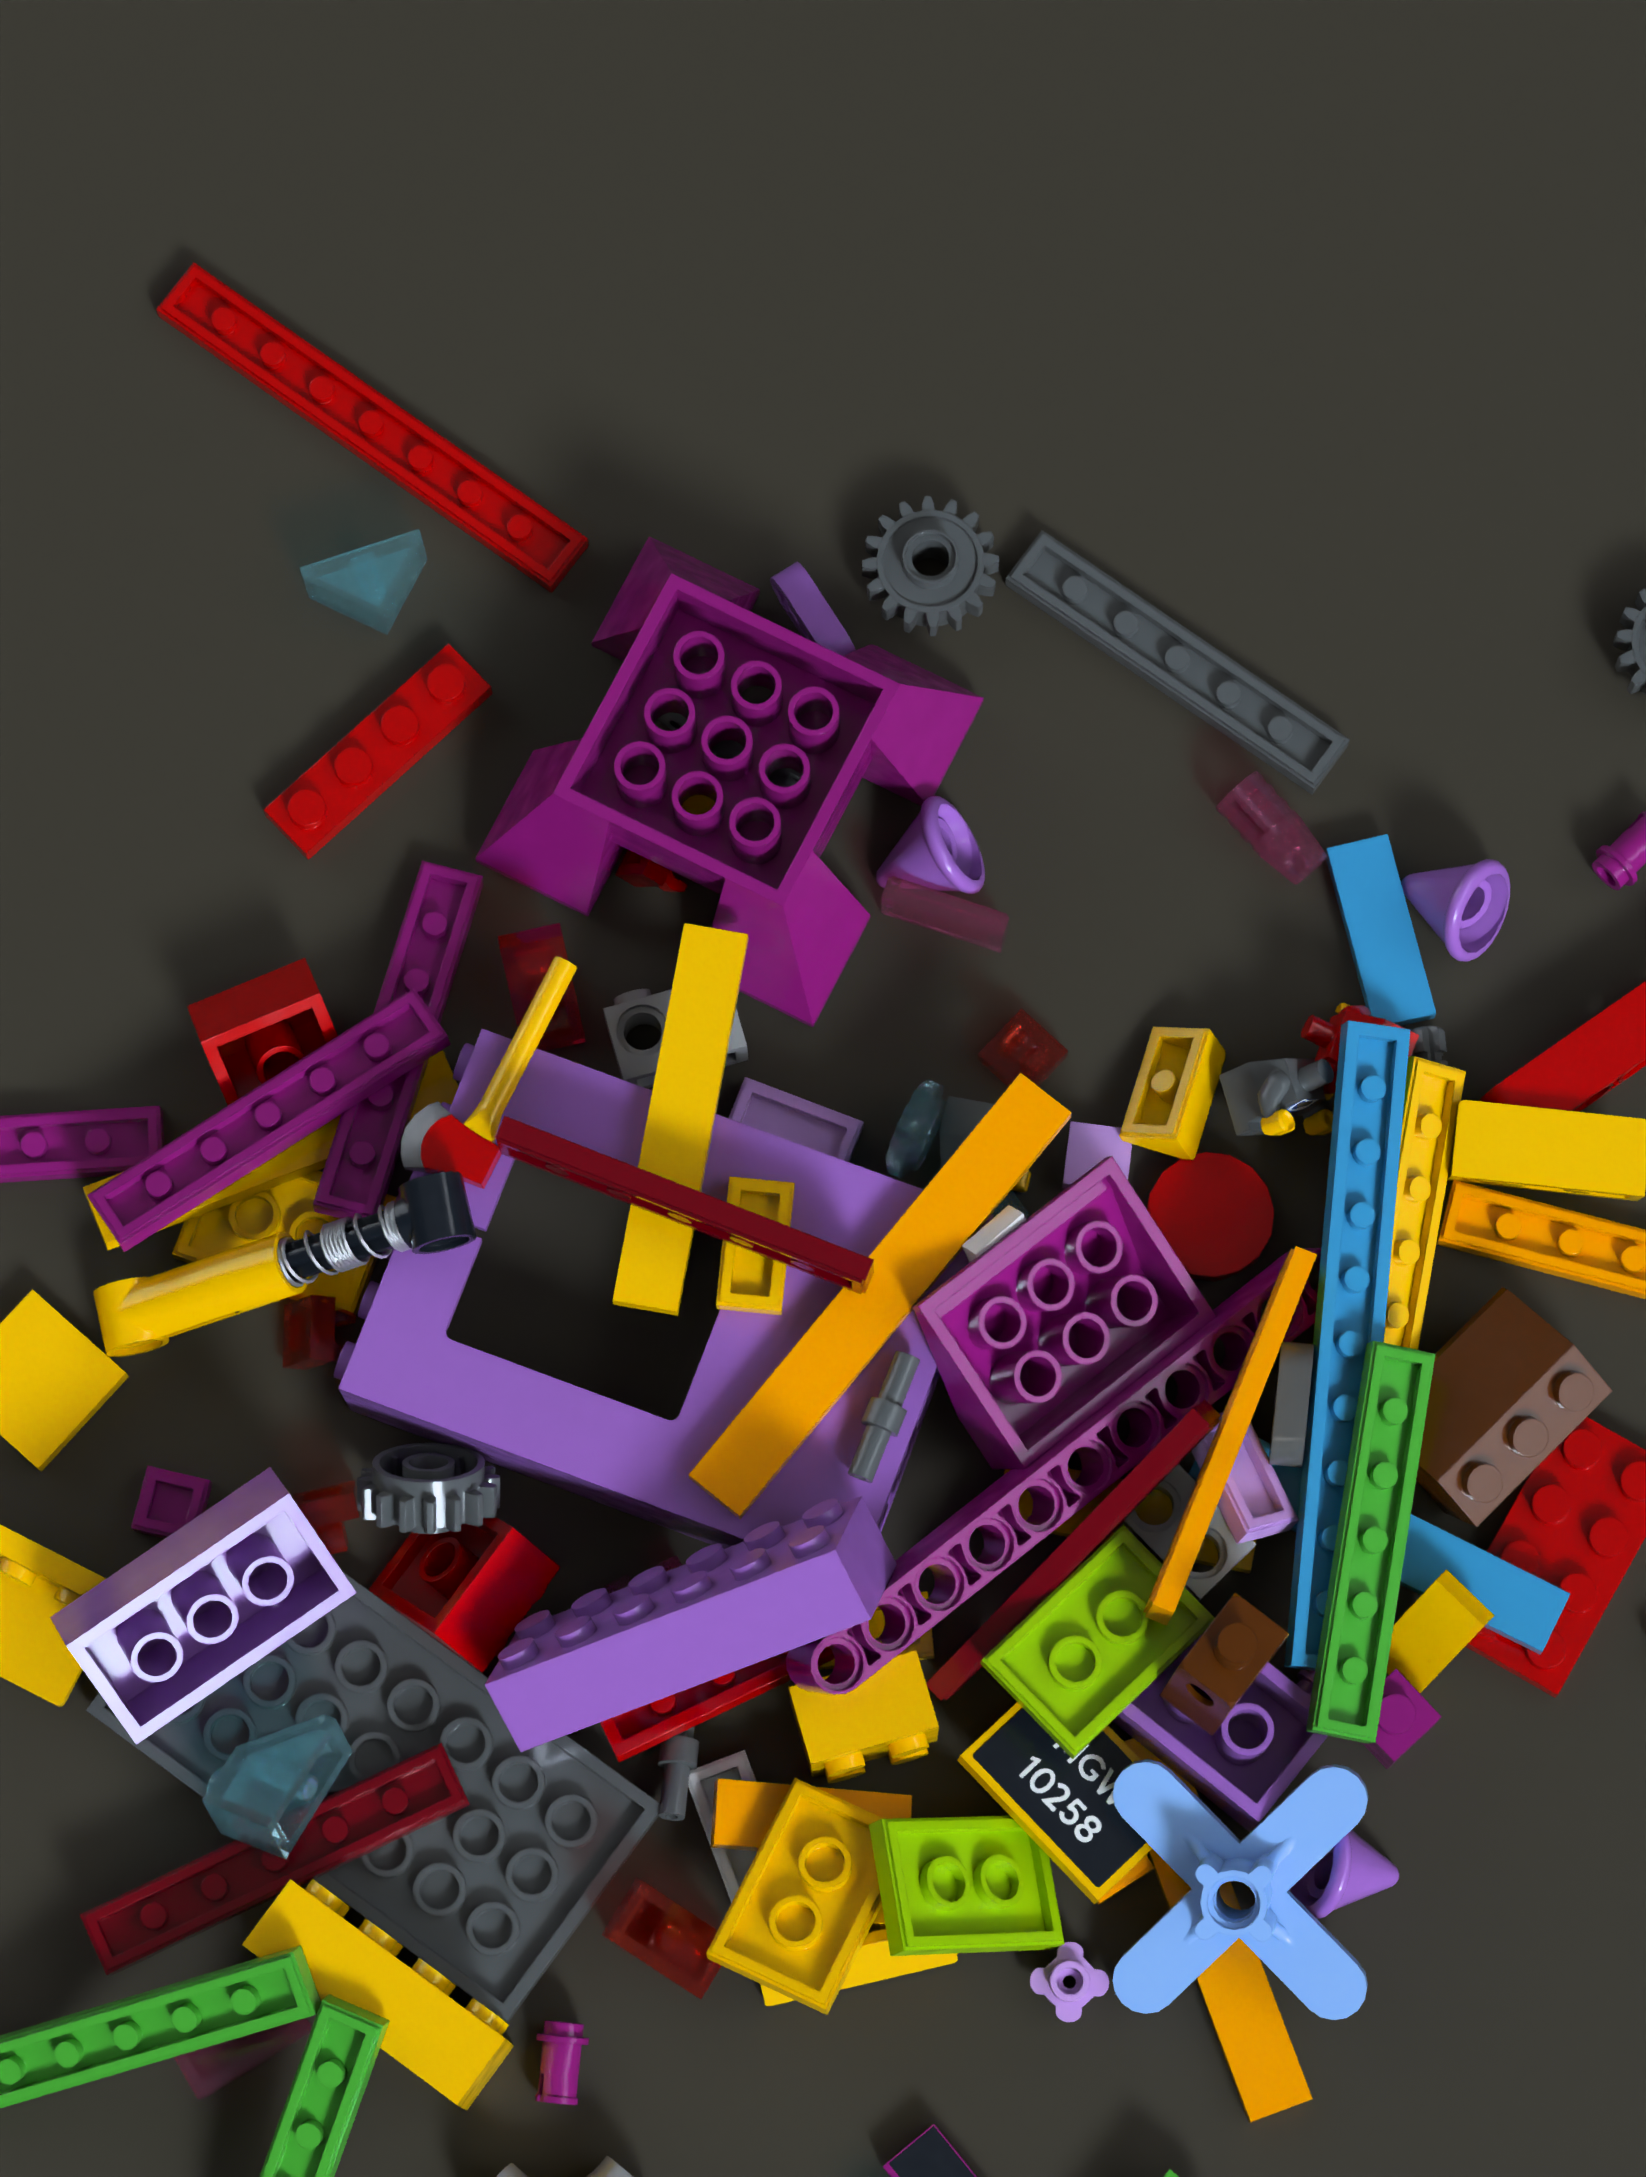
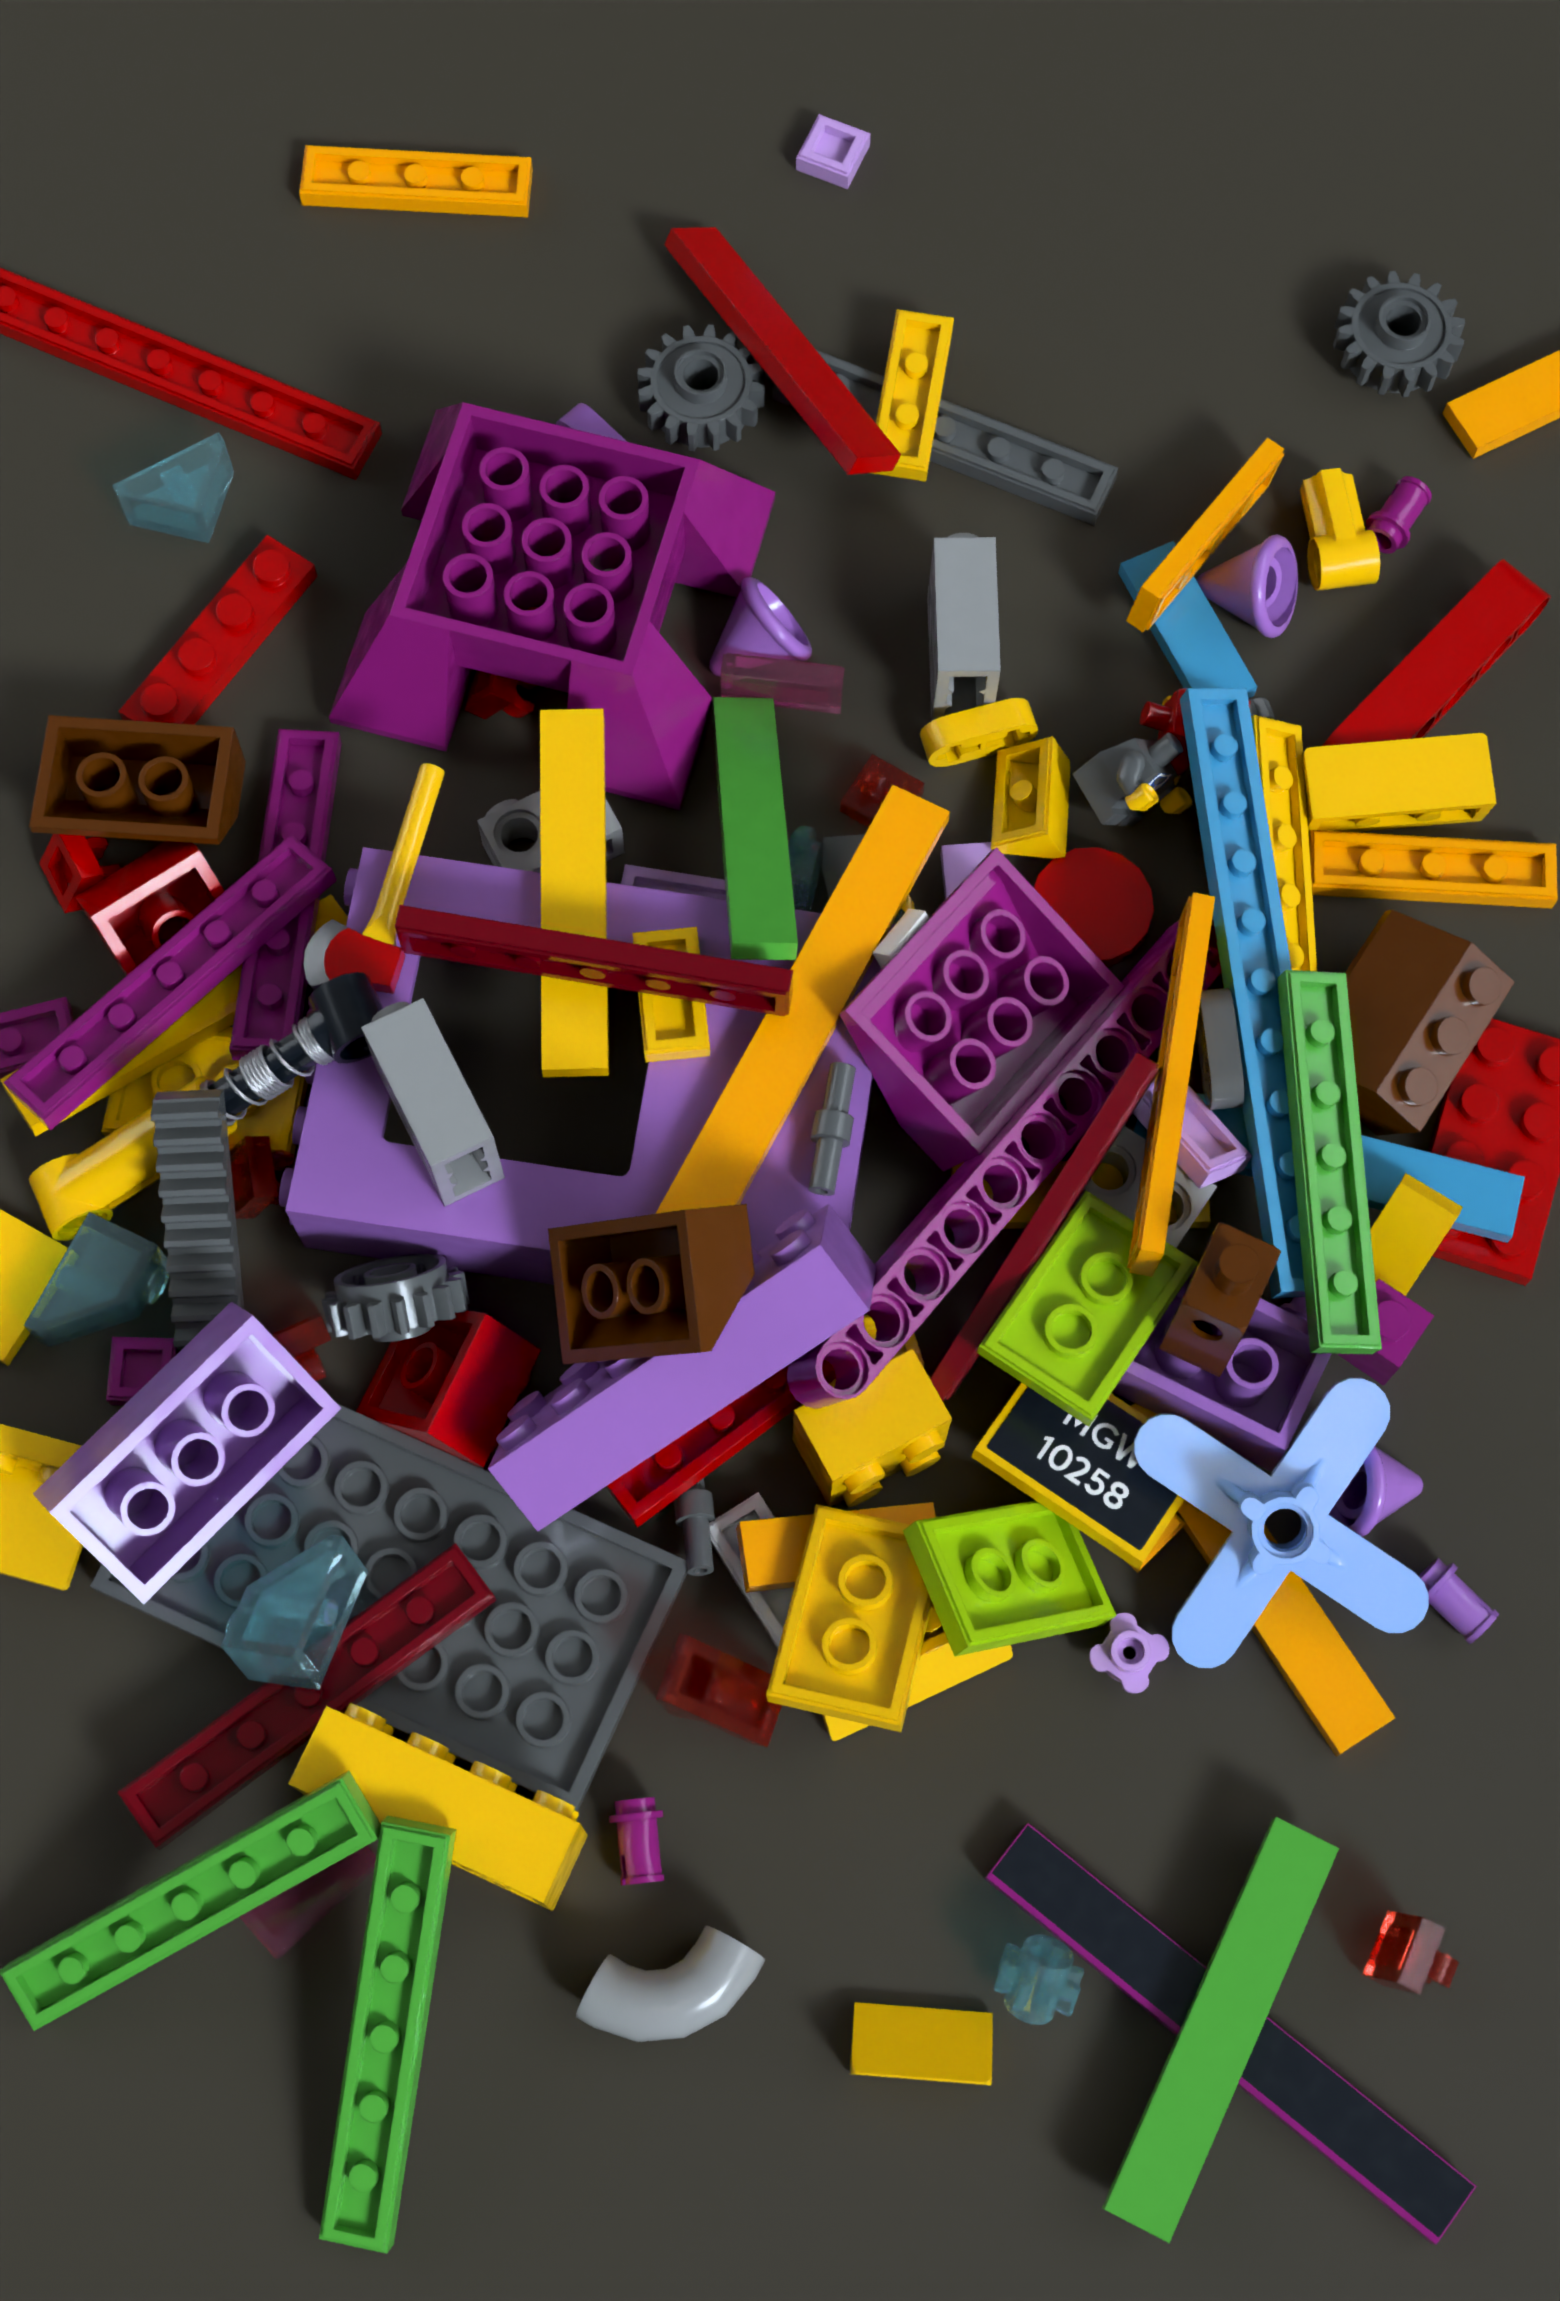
camera: 15 degrees left, 5 degrees down
clear red slope [497,923,586,1051] -> none
clear pink hinge [1216,771,1327,885] -> none
none -> clear light blue slope [24,1212,169,1347]
none -> reddish brown slope [29,715,246,845]
none -> red tile [39,834,121,913]
none -> dark grey gear [151,1089,244,1350]
none -> light orange tile [299,145,533,218]
none -> light grey brick [361,998,505,1206]
none -> reddish brown slope [548,1204,755,1364]
none -> red tile [664,227,901,475]
none -> bright green tile [712,697,798,960]
none -> lavender tile [796,114,871,190]
none -> yellow tile [872,309,954,482]
none -> yellow beam [919,698,1039,767]
none -> light grey brick [927,533,1001,721]
none -> light orange tile [1126,437,1284,632]
none -> yellow piece [1300,468,1380,591]
none -> medium lavender pin [1419,1558,1499,1644]

